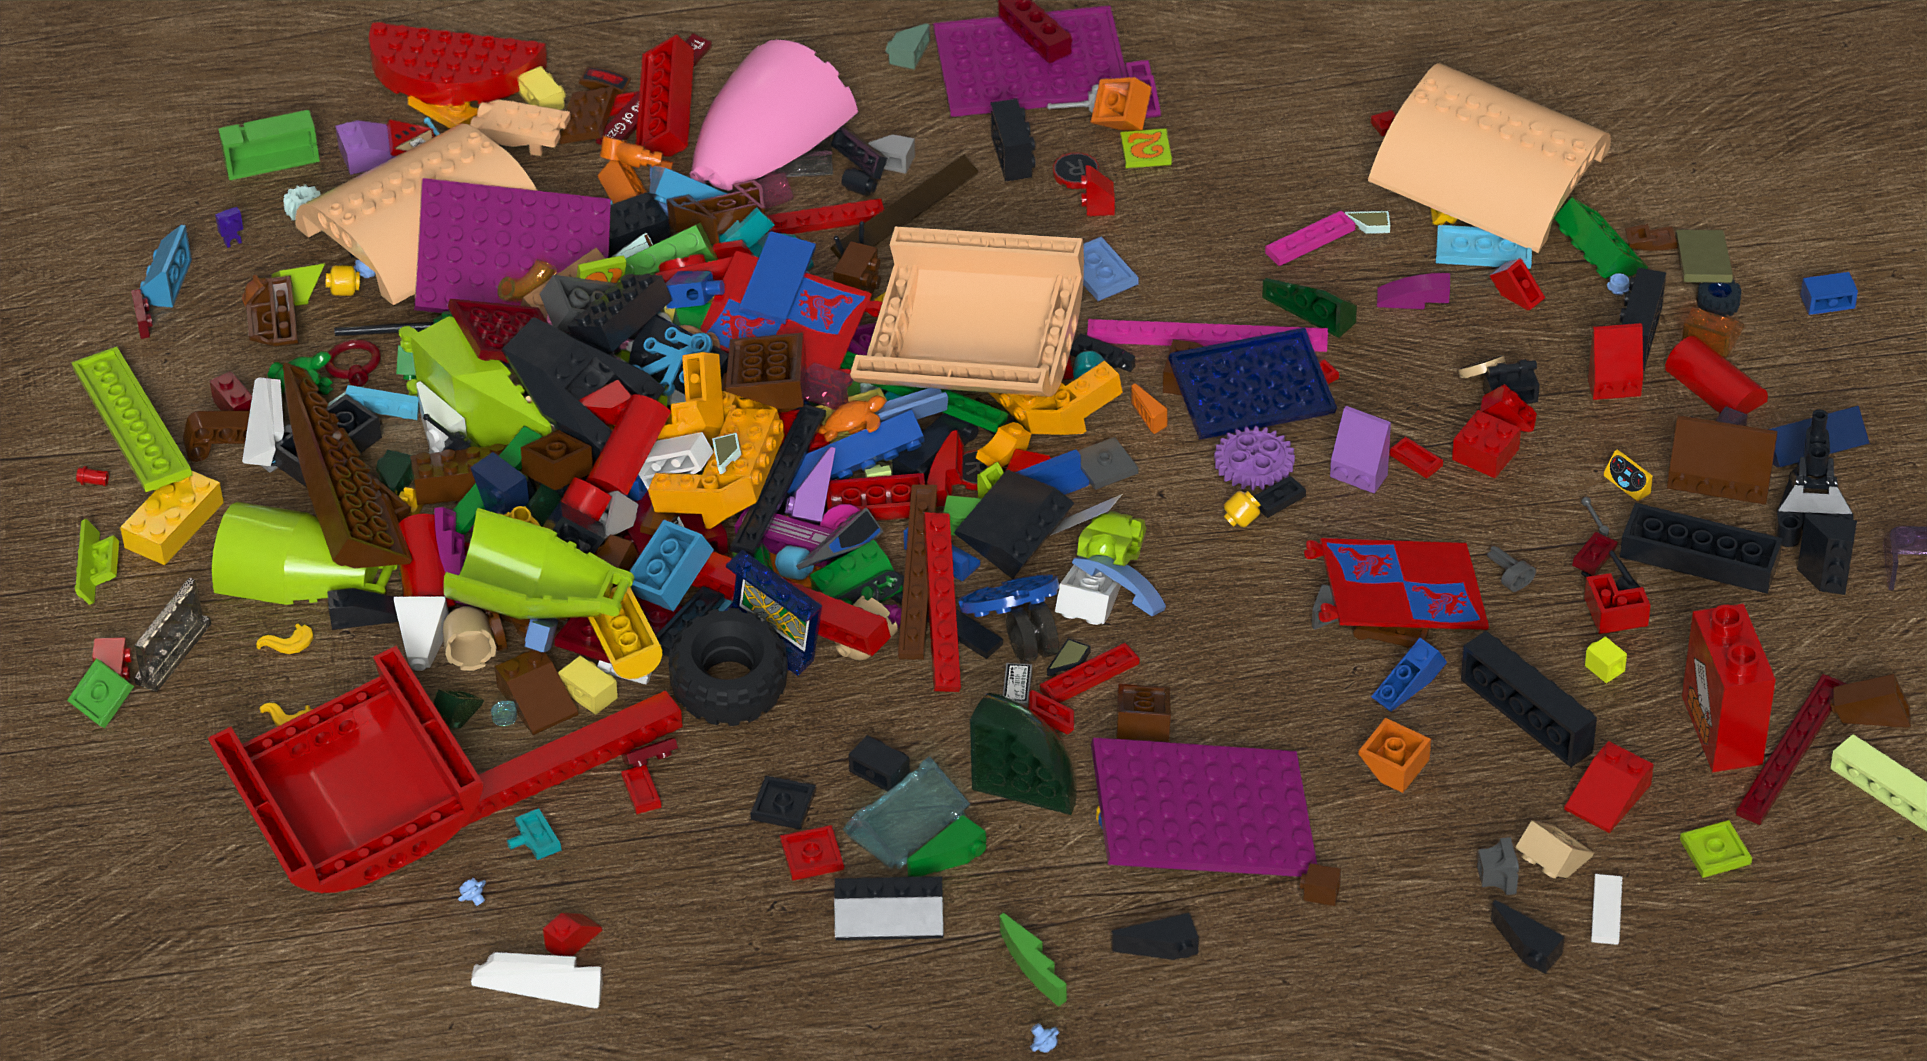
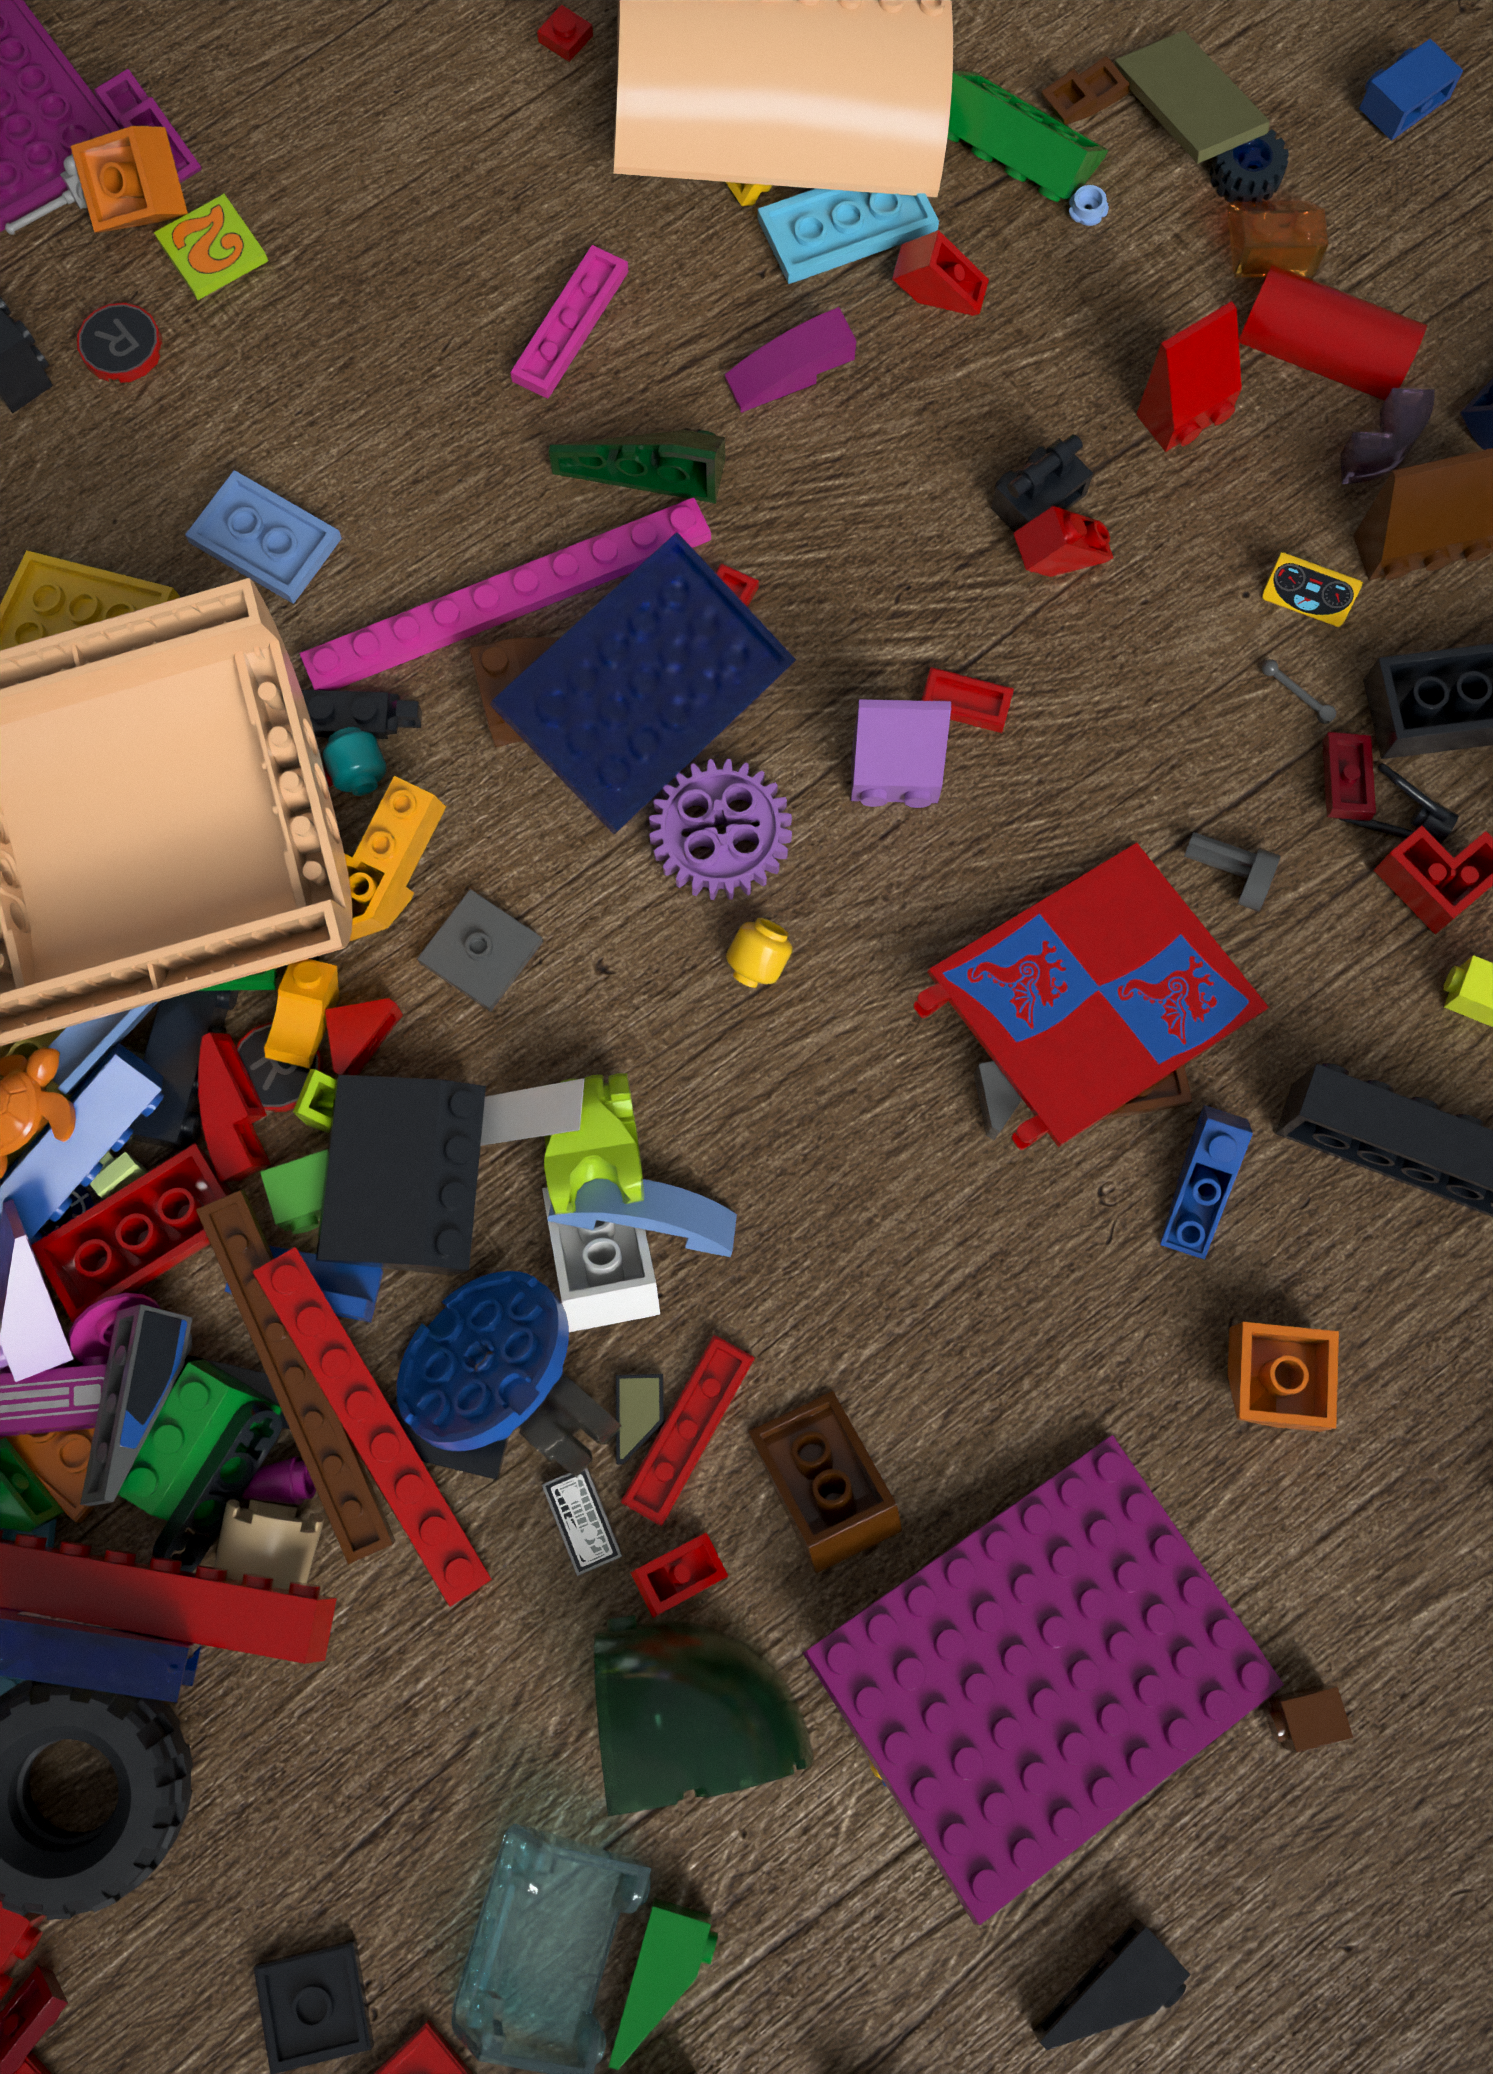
camera: 30 degrees left, 30 degrees up
medium azure head [775,545,814,580] -> none
black brick [848,735,910,794] -> none
blue panel [1016,449,1089,495] -> none
red slope [1081,165,1115,216] -> none
orange slope [1131,384,1167,434] -> none
black plate [1253,476,1306,518] -> none
tile [1345,211,1390,233] -> none
red brick [1452,410,1521,478] -> none
tan tile [1457,355,1506,378] -> none
black brick [1617,267,1667,371] -> none

